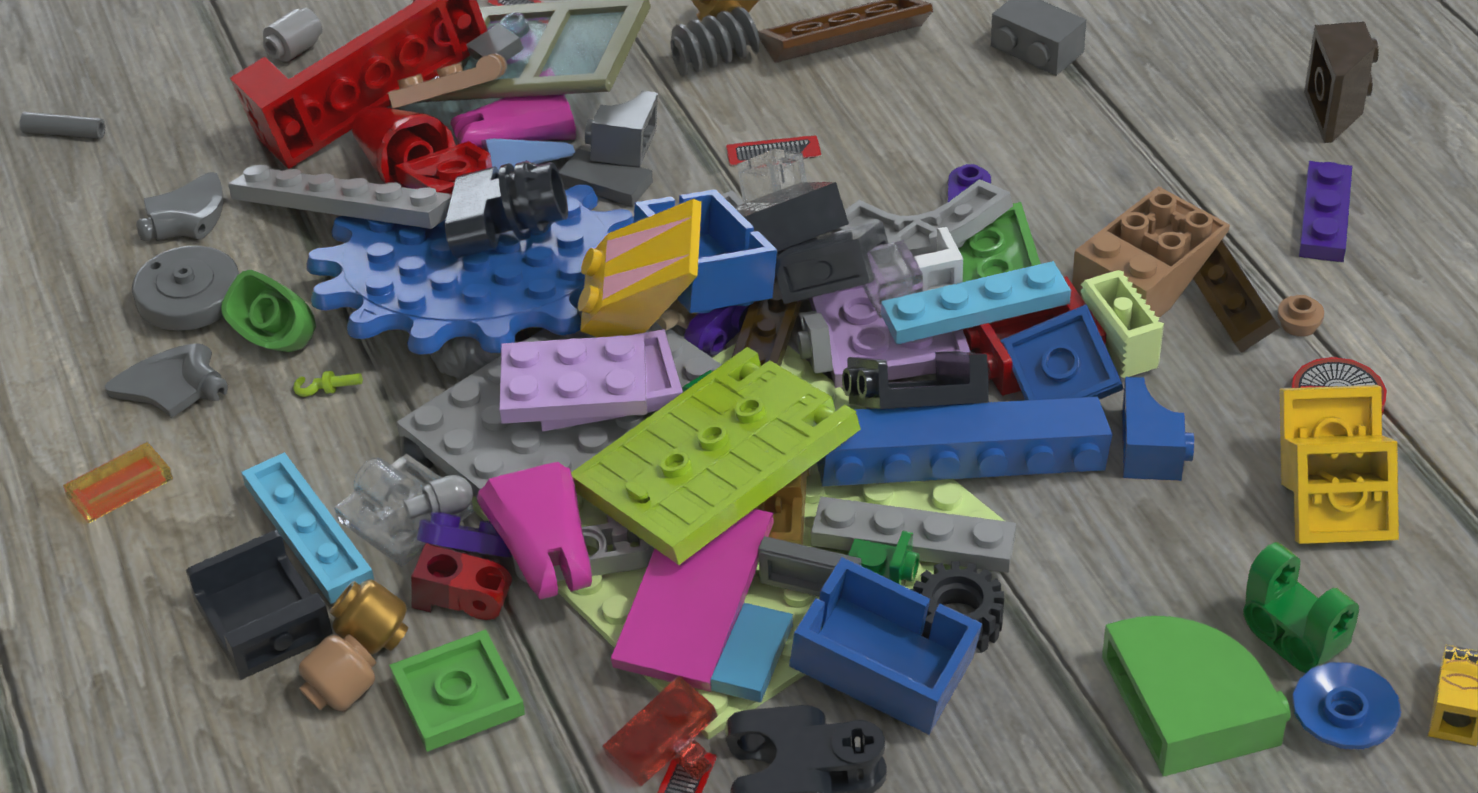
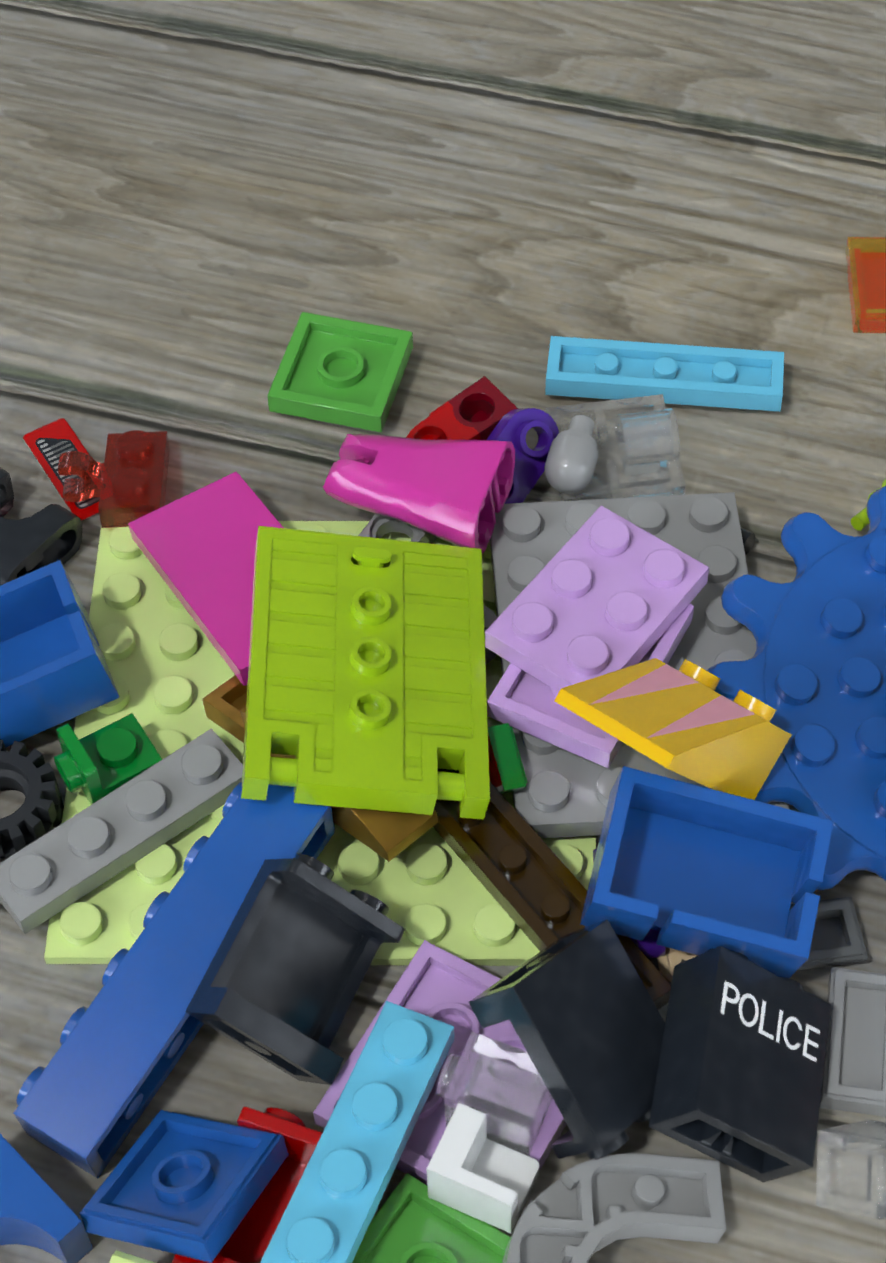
camera: 130 degrees right, 10 degrees up
black panel [186,530,333,680] -> none
medium nougat head [299,634,377,712] -> none
pearl gold head [330,579,409,655] -> none
dark azure tile [711,603,793,703] -> none
dark grey tile [759,536,861,597] -> none
light grey plate [797,311,833,373] -> none

